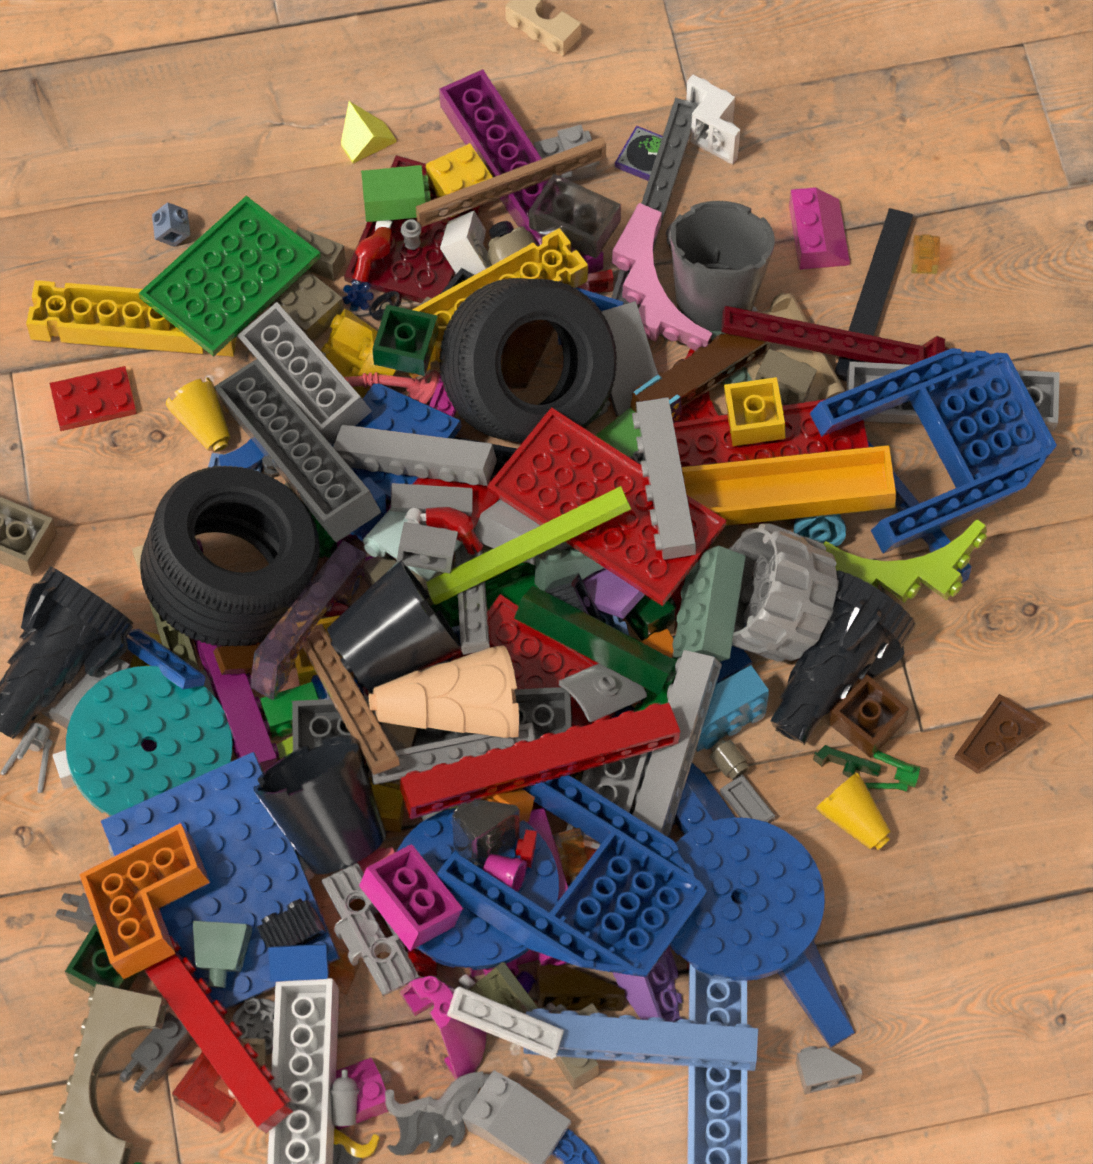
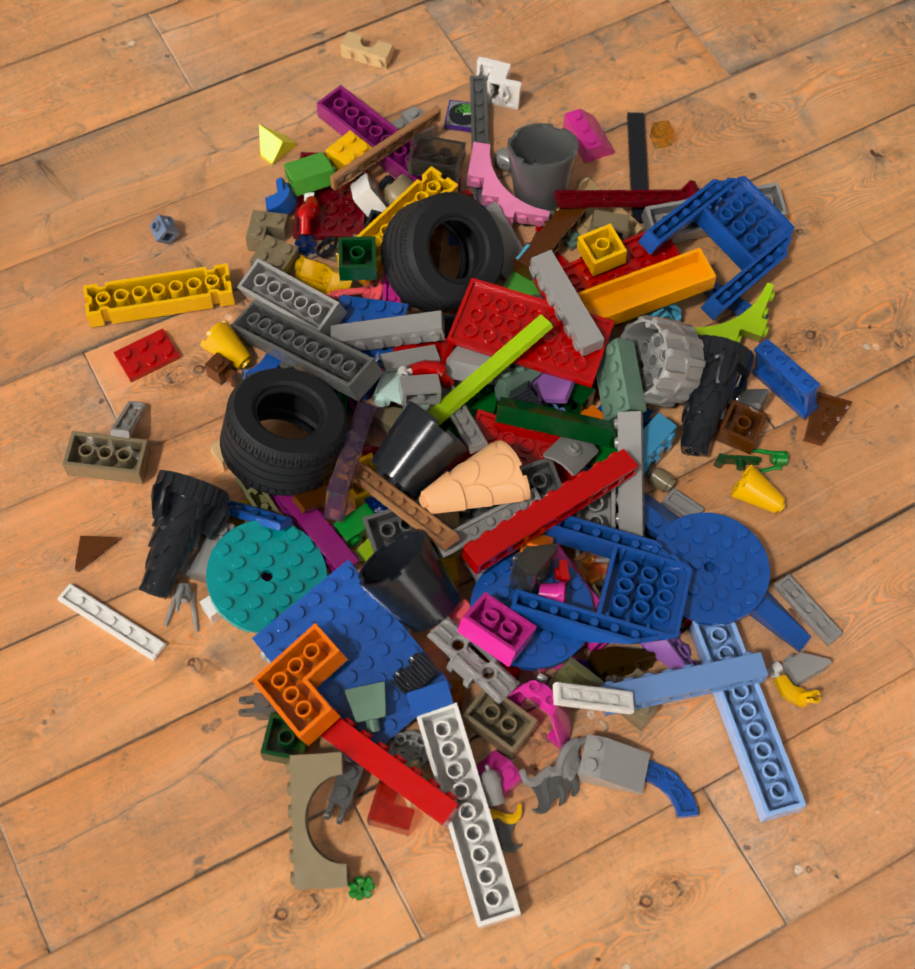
camera: 20 degrees left, 0 degrees up
green plate [139,196,321,357] -> none
light grey pin [401,219,421,250] -> none
none -> light grey tile [111,401,147,438]
none -> reddish brown brick [205,352,238,387]
none -> blue brick [265,177,298,215]
none -> dark tan brick [462,690,538,760]
none -> dark grey slope [736,389,770,411]
none -> blue fence [752,339,820,419]
none -> yellow arm [768,662,821,707]
none -> light grey tile [774,574,843,647]

